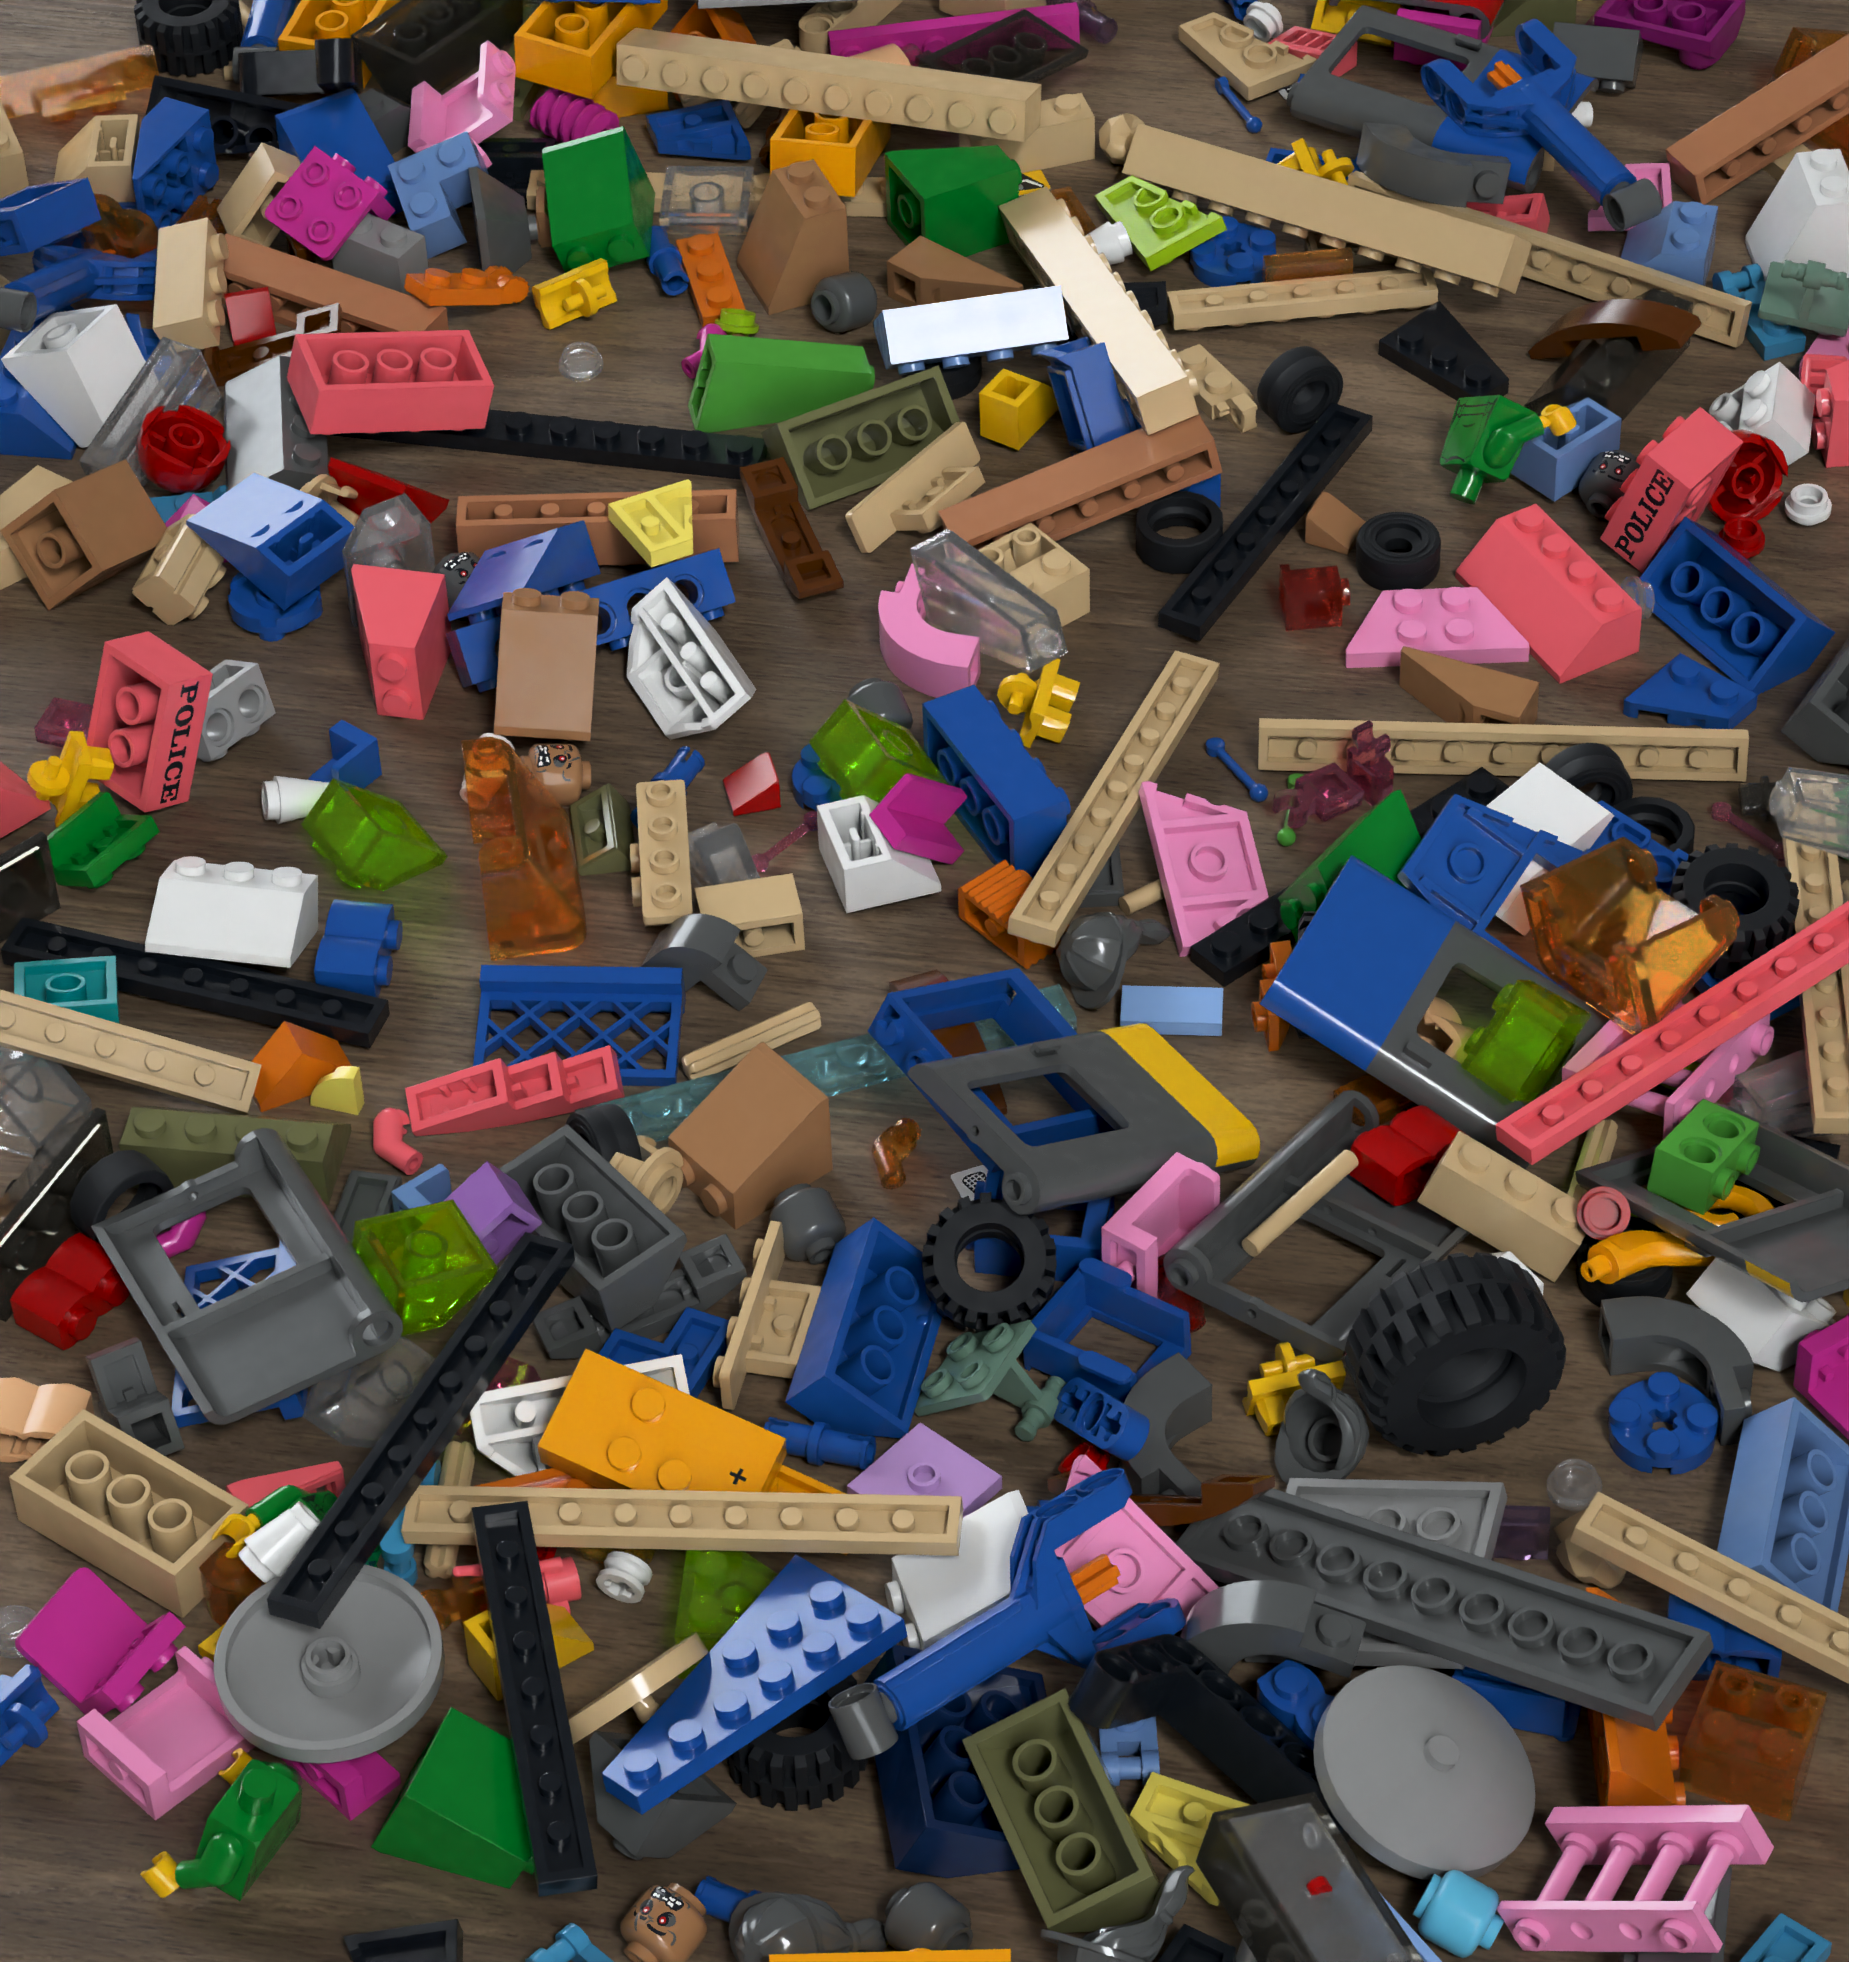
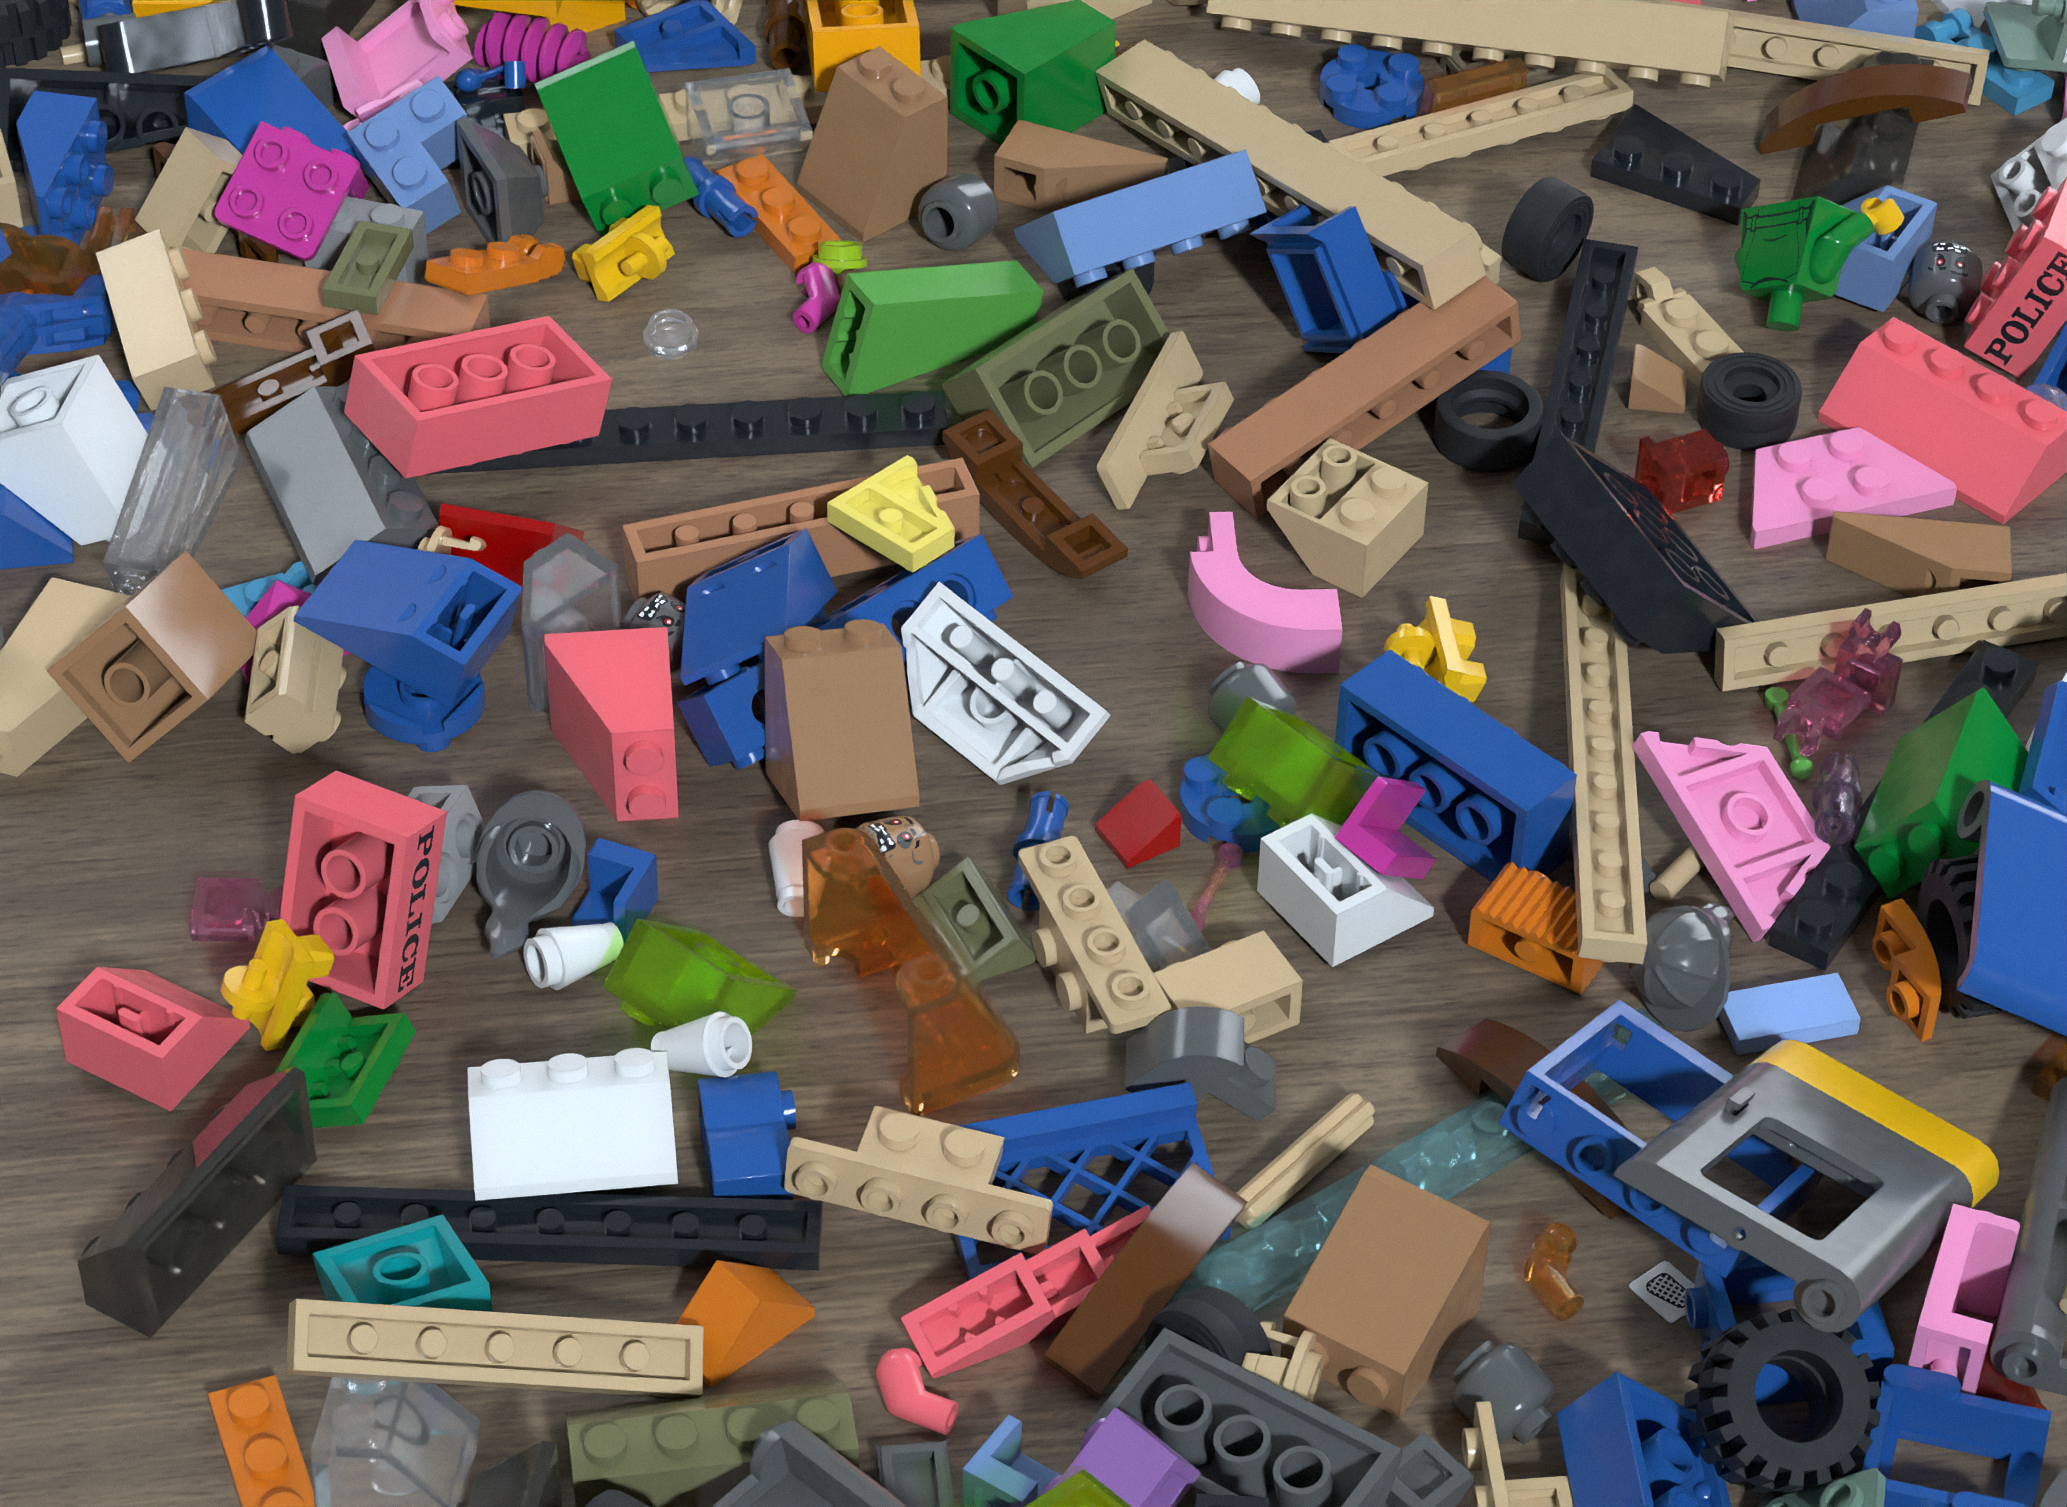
camera: 20 degrees left, 0 degrees up
red cylinder [136,405,231,494] -> none
red slope [224,287,276,346] -> none
light yellow tile [310,1066,365,1115] -> none
clear slope [910,529,1068,673] -> none
yellow slope [979,368,1058,450] -> none
lime wing [1094,175,1227,272] -> none
blue hinge [1206,737,1268,802] -> none
none -> olive plate [322,221,414,315]
none -> blue piece [455,61,526,92]
none -> dark grey piece [476,790,587,959]
none -> white cone [651,1011,752,1077]
none -> tan bracket [784,1106,1053,1254]
none -> reddish brown slope [1042,1162,1248,1400]
none -> black slope [1512,433,1758,654]
none -> tan hinge [1633,267,1744,388]
none -> clear purple pin [1812,752,1862,845]

